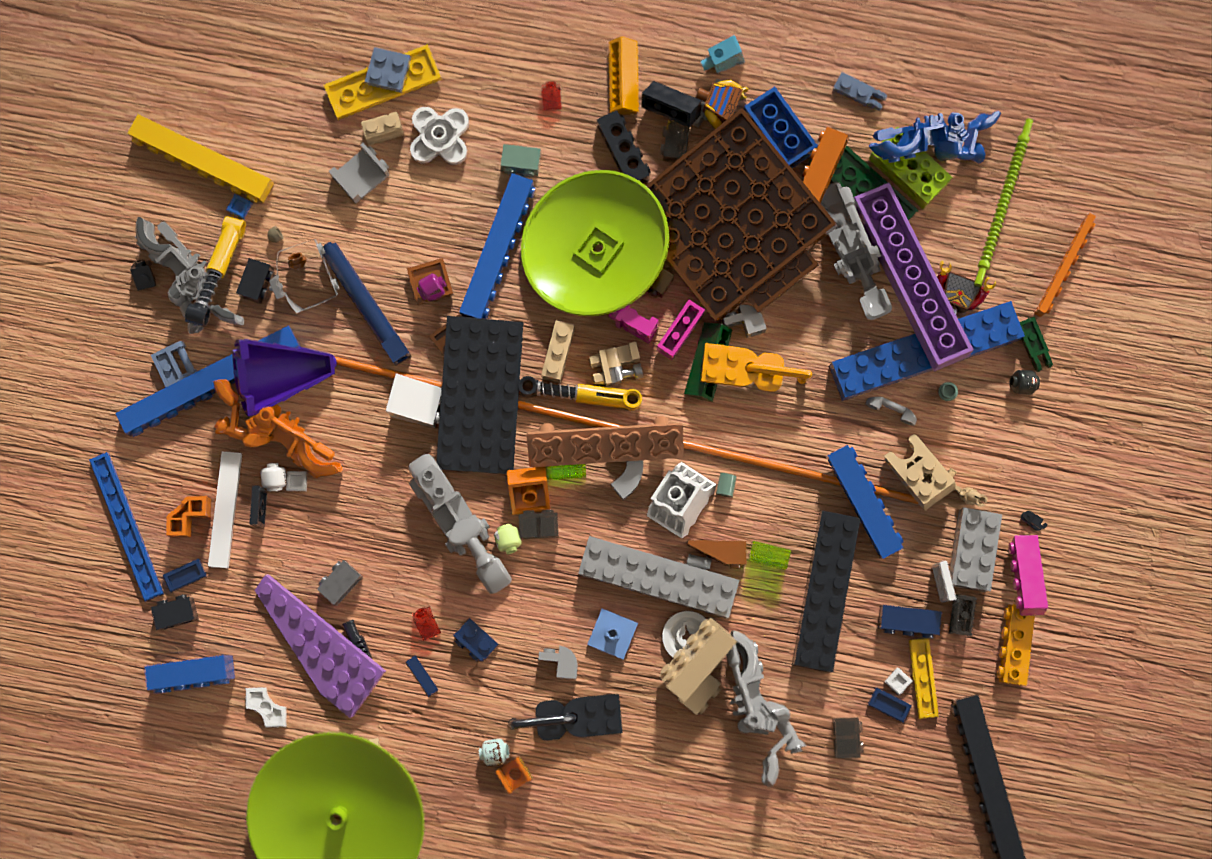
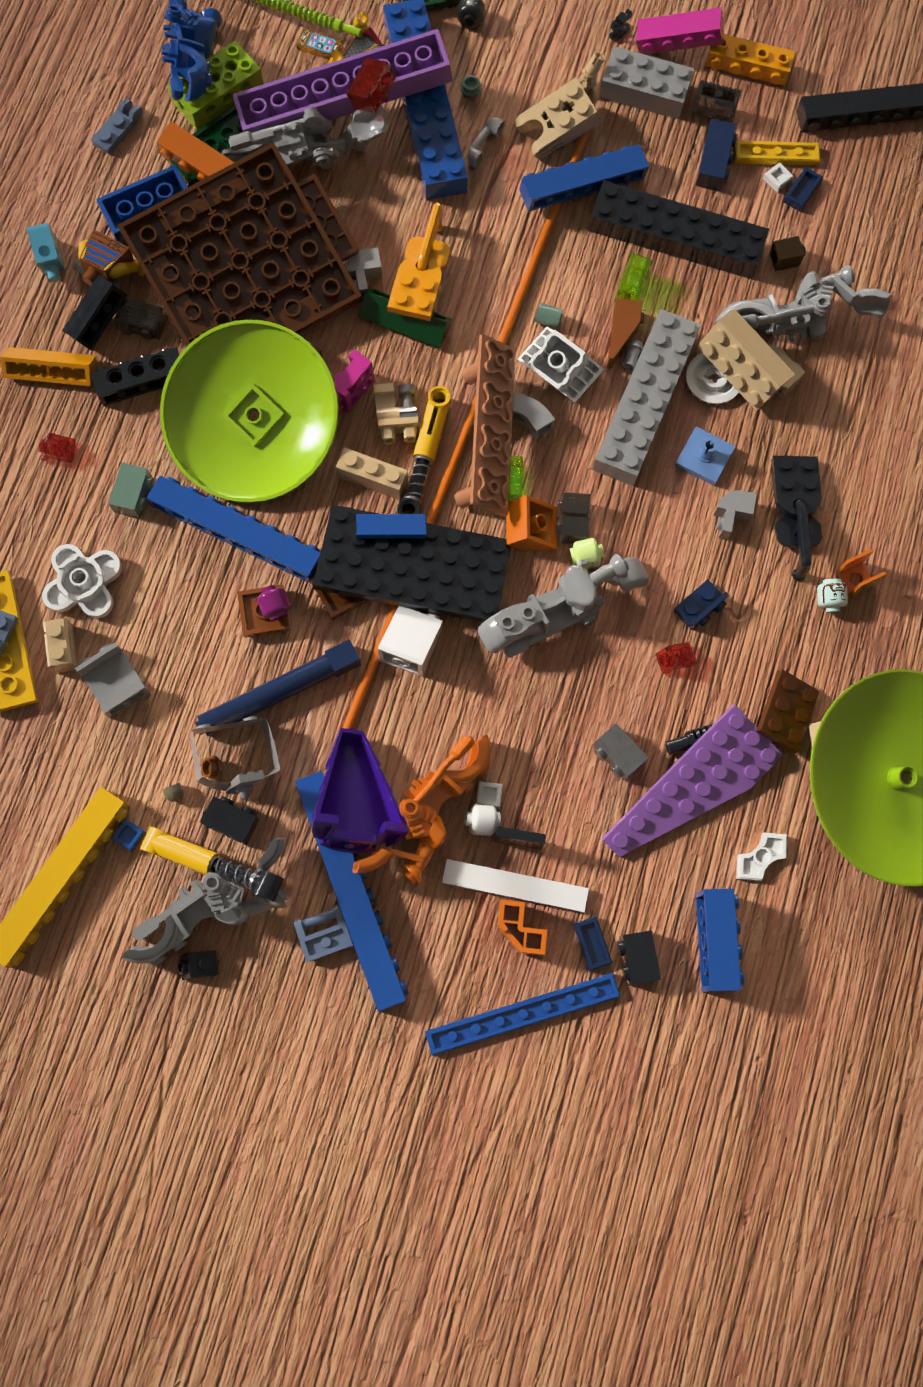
camera: 85 degrees left, 5 degrees down
dark blue piece [406,655,438,697] -> none
dark pink brick [656,300,705,361] -> none
clear smoke piece [832,717,864,758] -> none
white tile [932,561,956,603] -> none
none -> tile [296,28,343,60]
none -> clear red brick [346,58,396,113]
none -> blue tile [356,514,426,539]
none -> reddish brown plate [756,669,819,754]
none -> dark brown brick [769,236,806,272]

